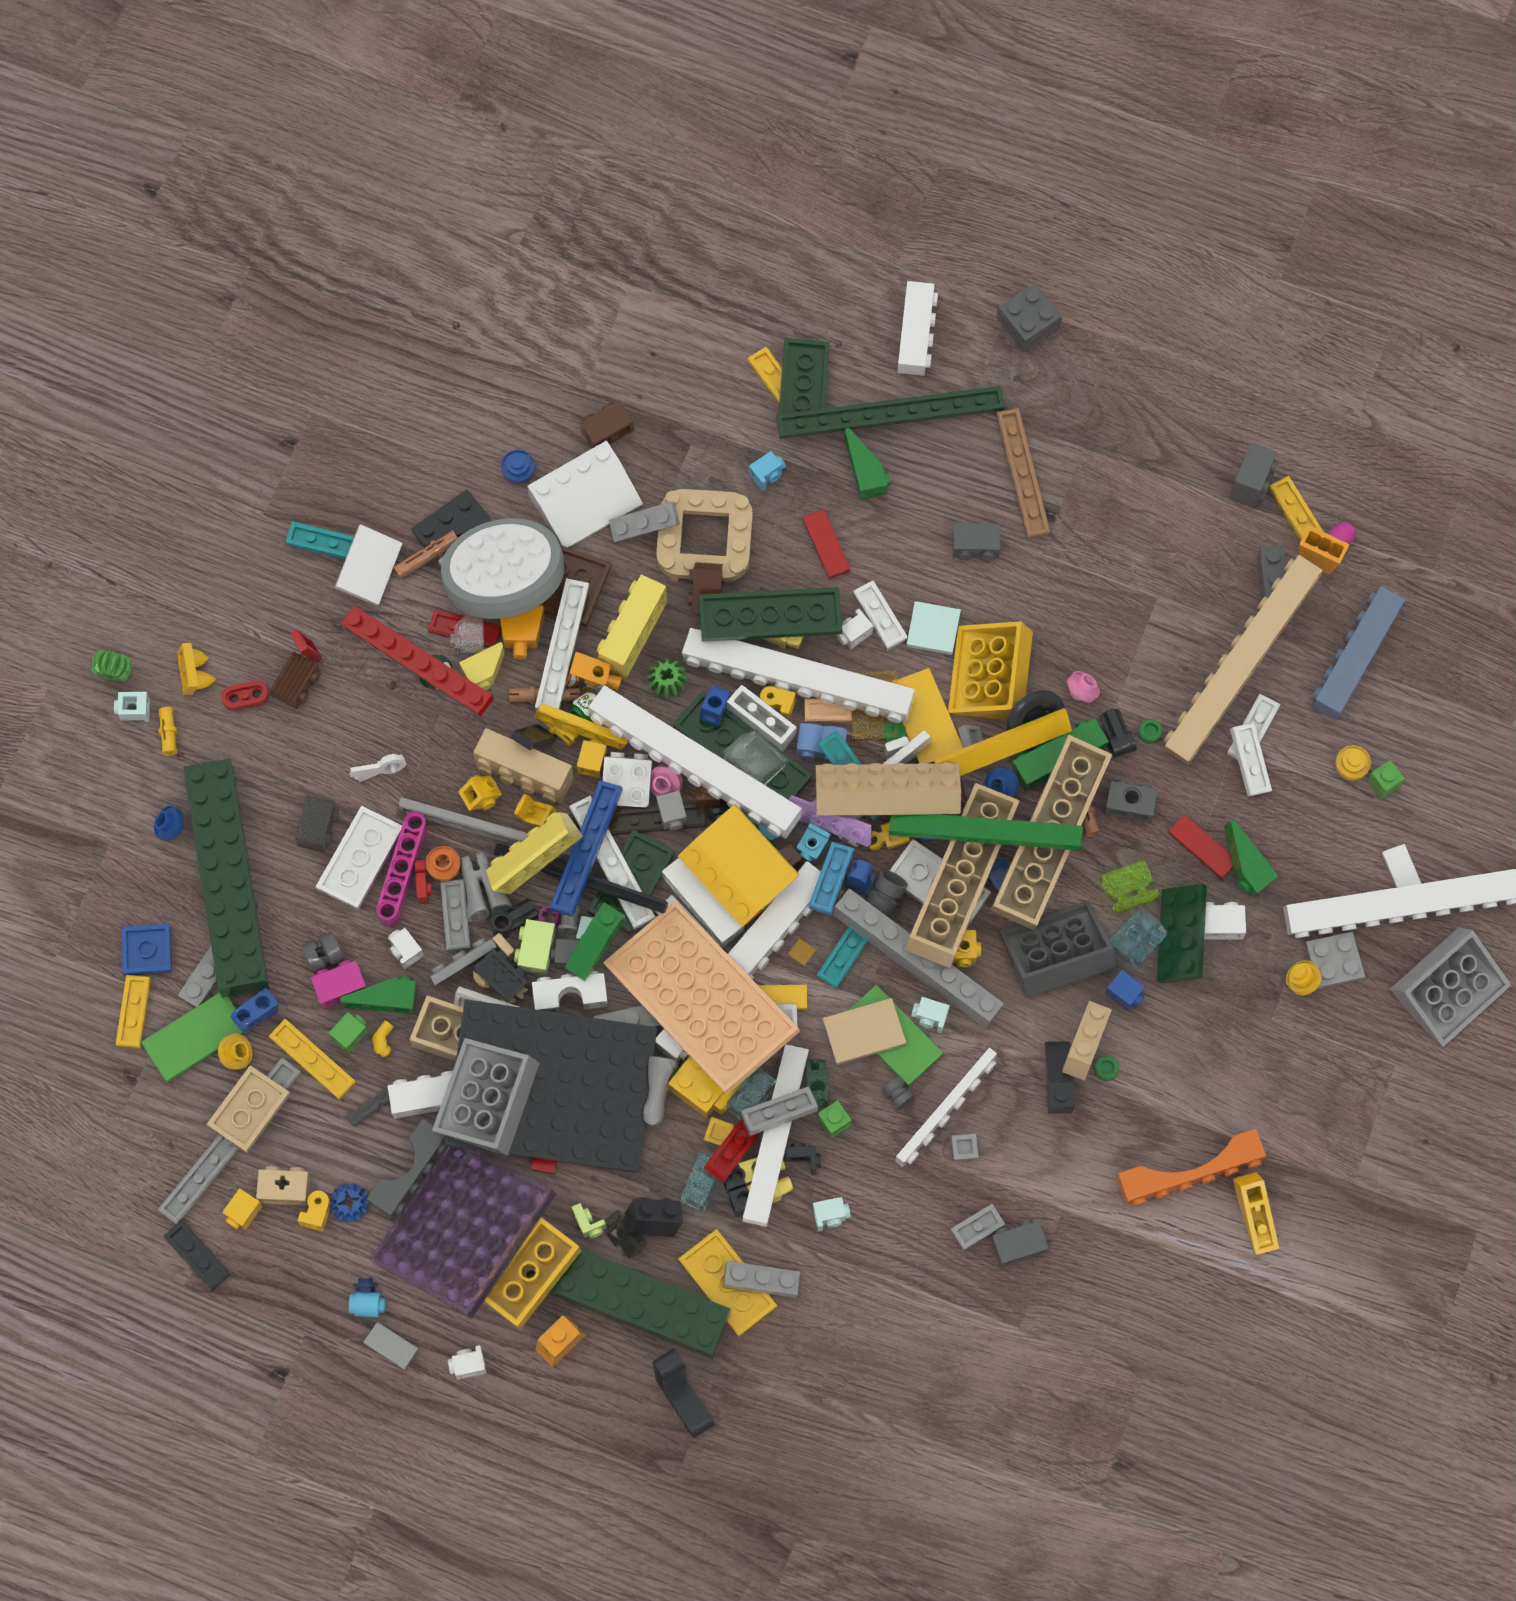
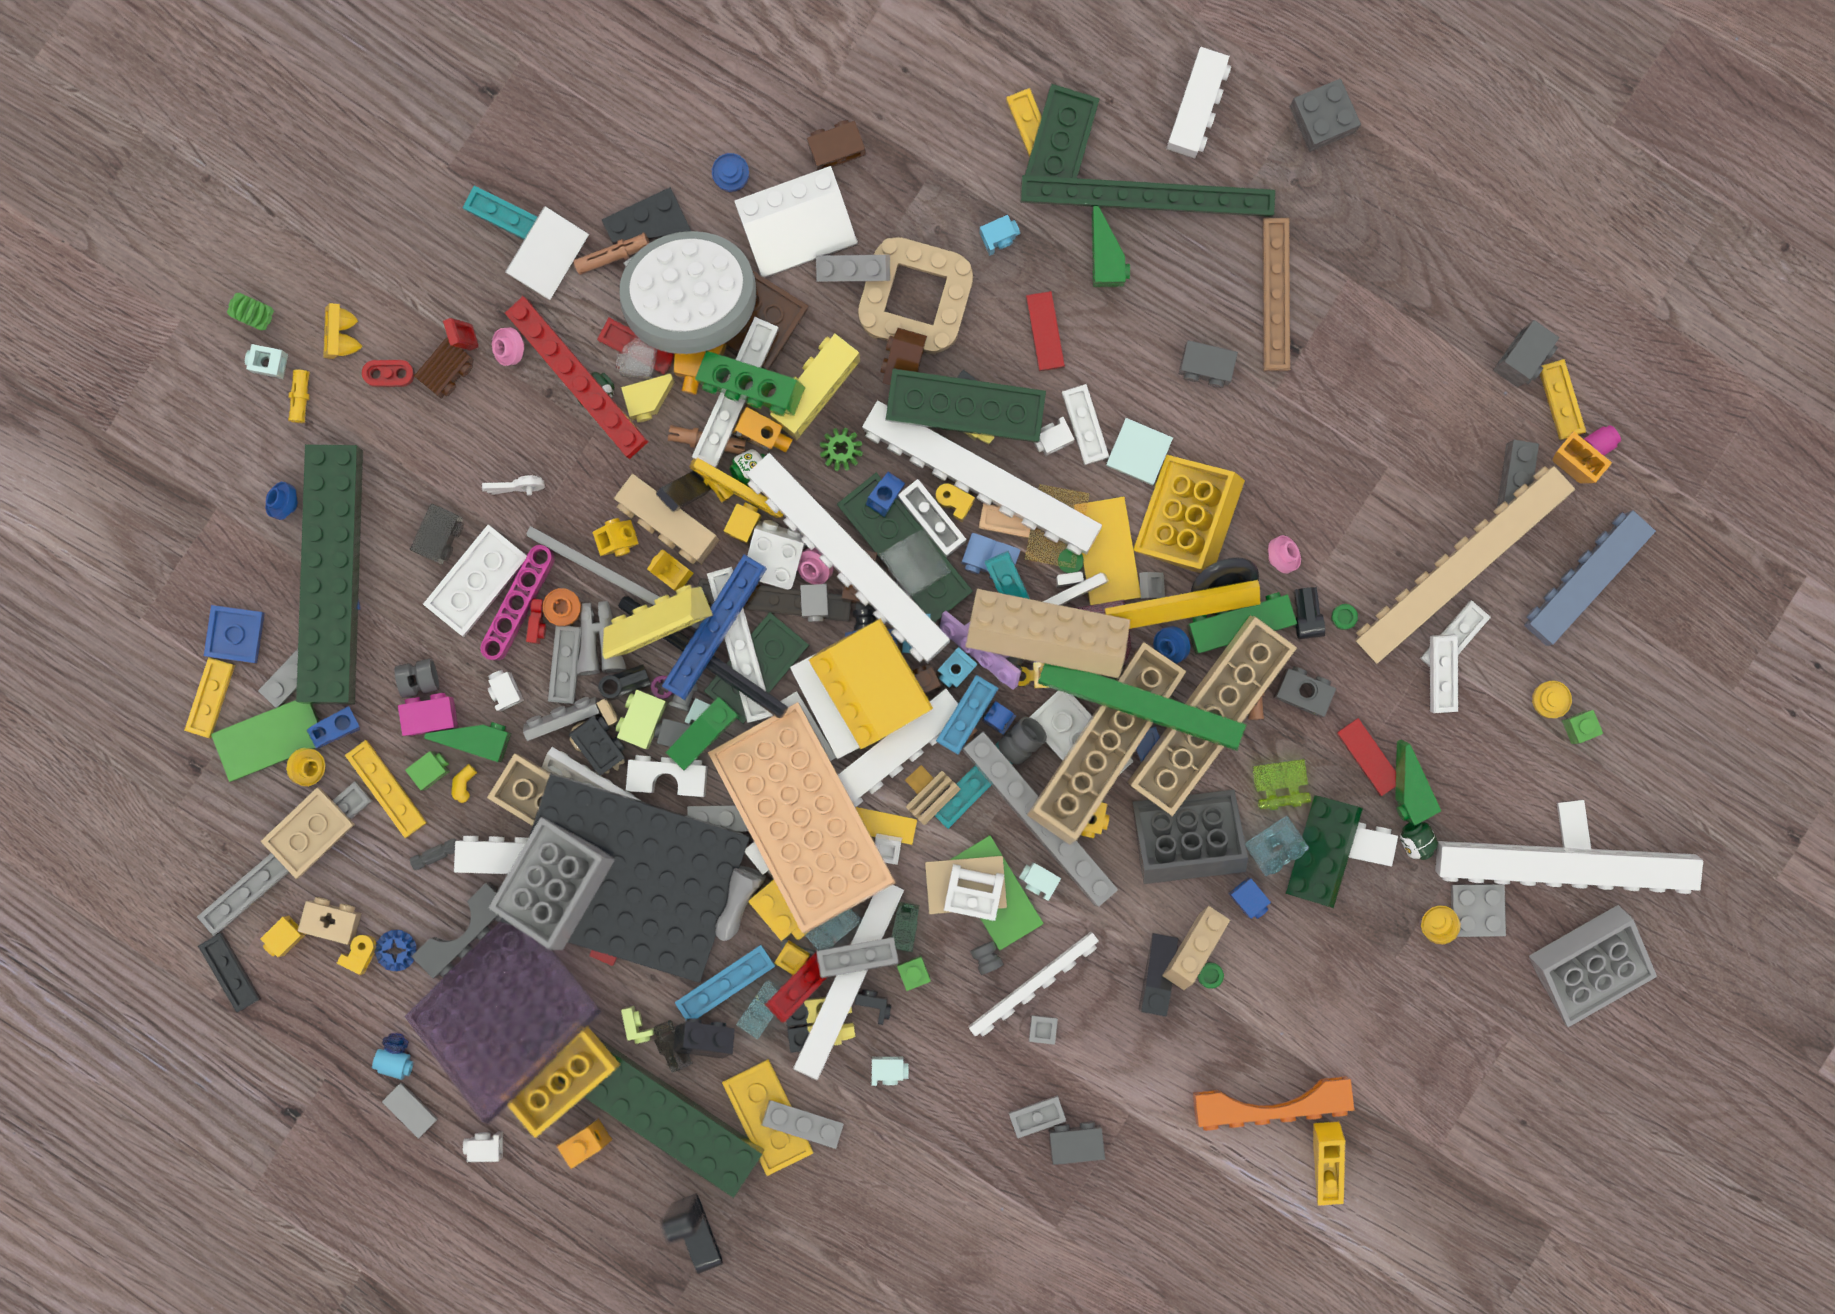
camera: 10 degrees right, 15 degrees up
none -> bright pink plate [492,327,524,366]
none -> dark azure plate [674,944,776,1019]
none -> green brick [695,351,805,417]
none -> tan tile [906,771,960,825]
none -> white plate [944,864,1004,921]
none -> dark green head [1400,822,1438,860]

